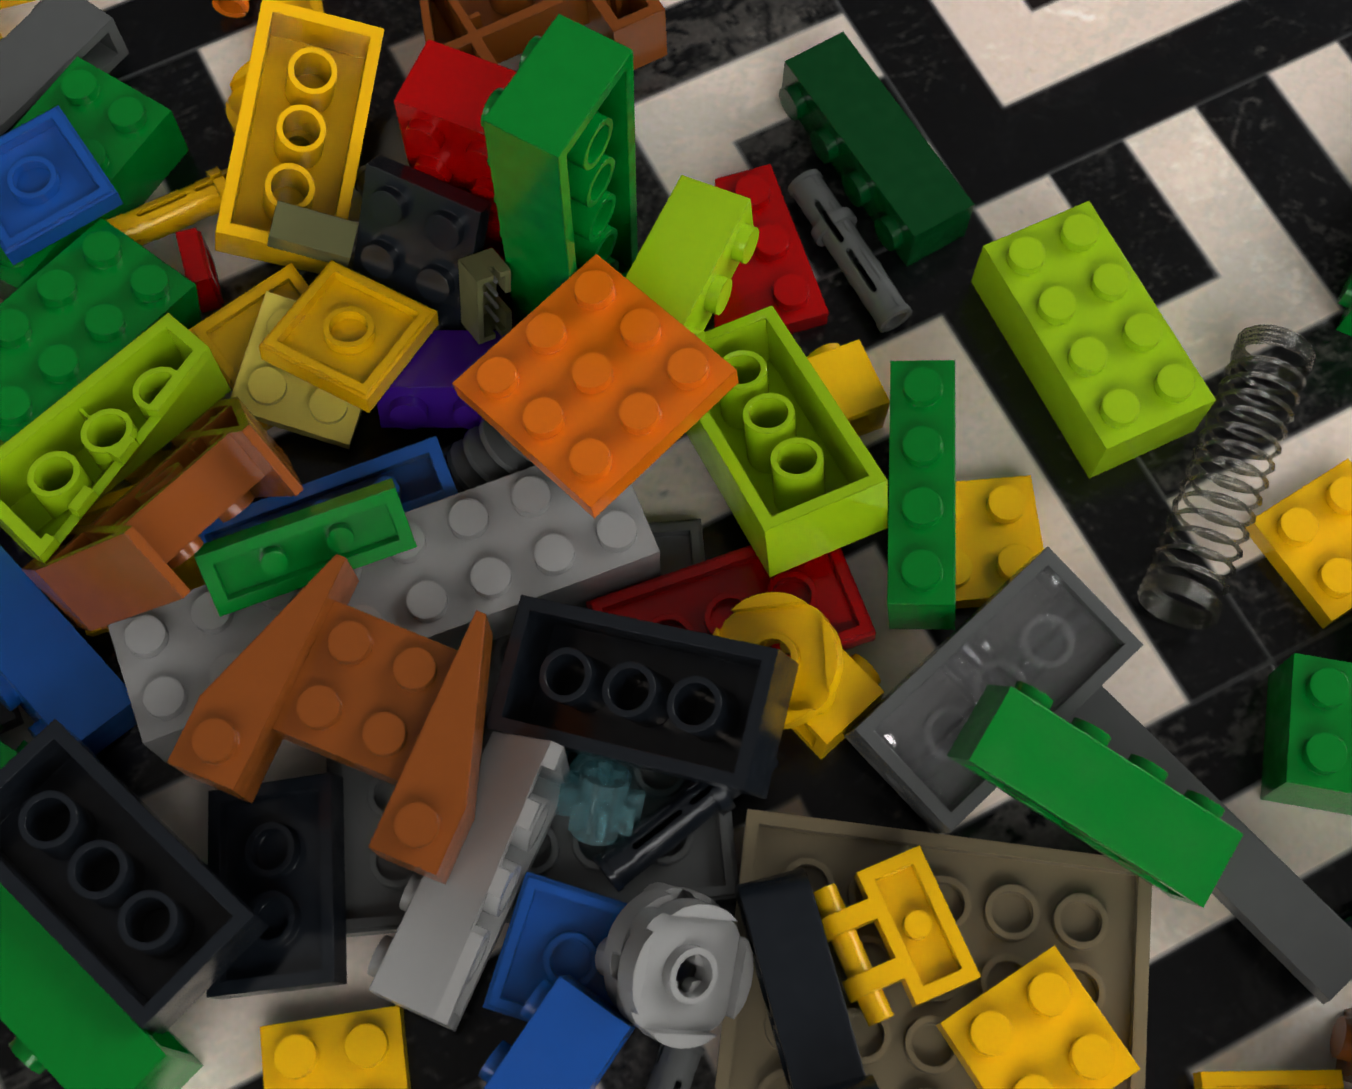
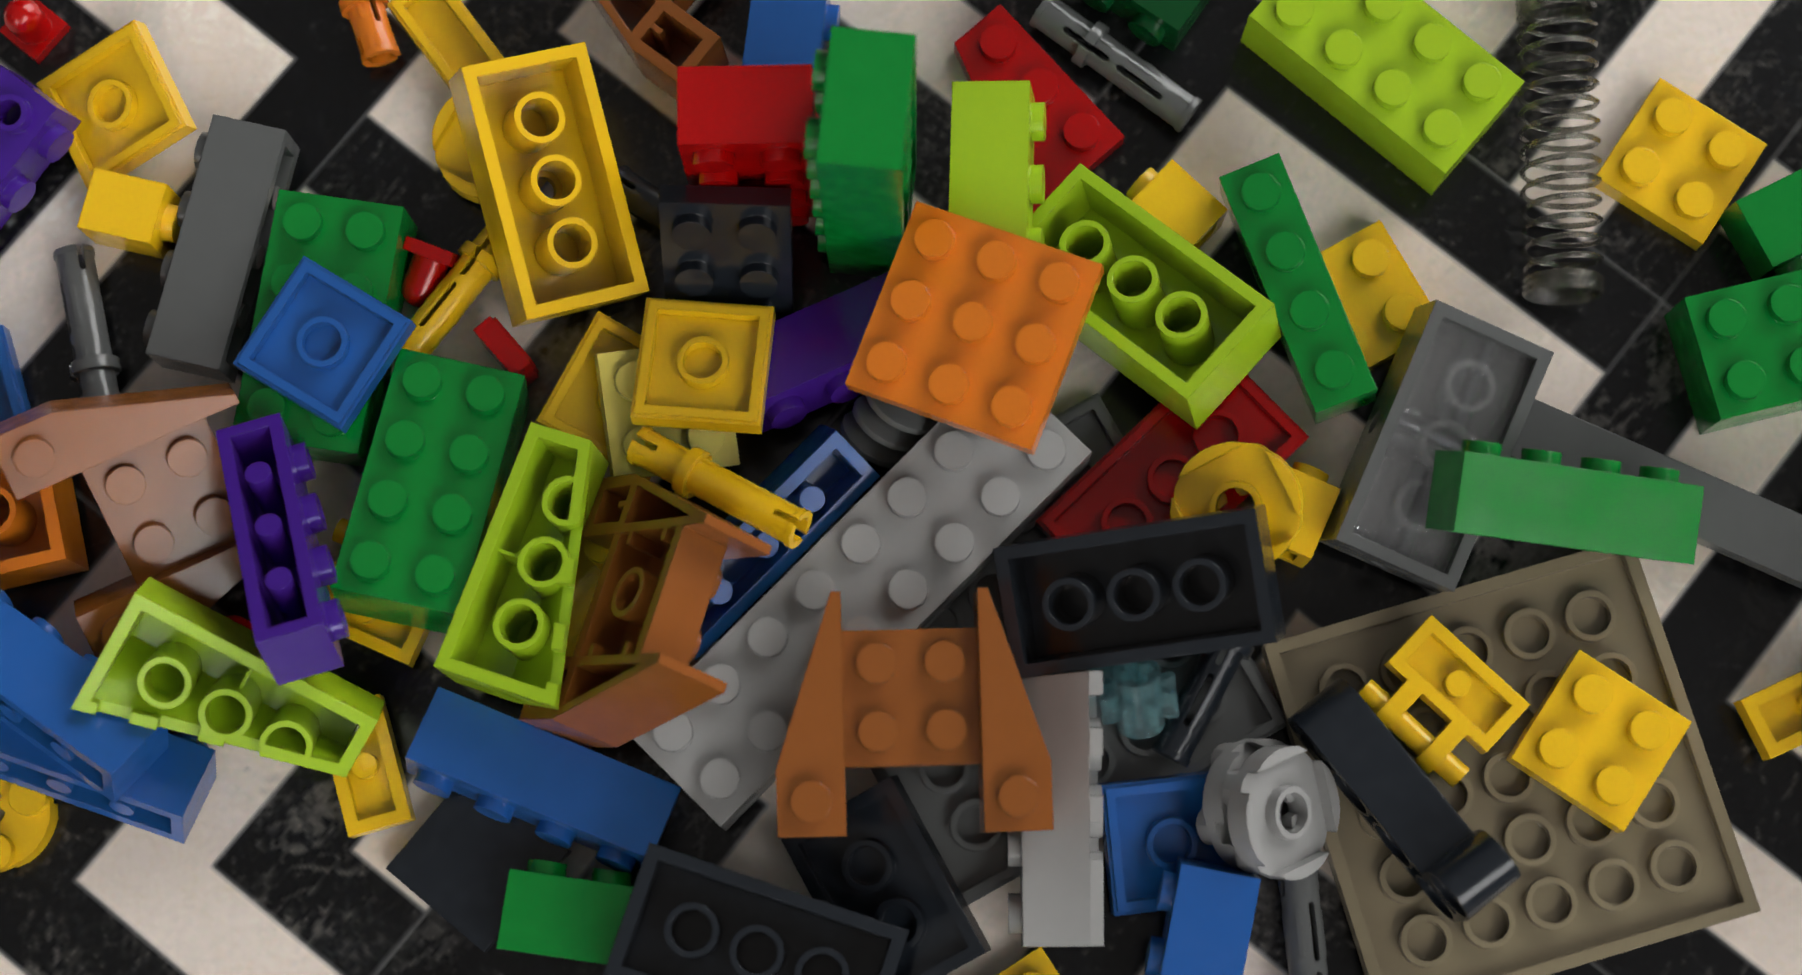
camera: 20 degrees left, 10 degrees up
green plate [194,478,417,617] -> none
olive piece [267,201,359,267] -> none
olive piece [458,248,512,344] -> none
none -> red piece [401,236,461,308]
none -> yellow pin [626,426,813,549]

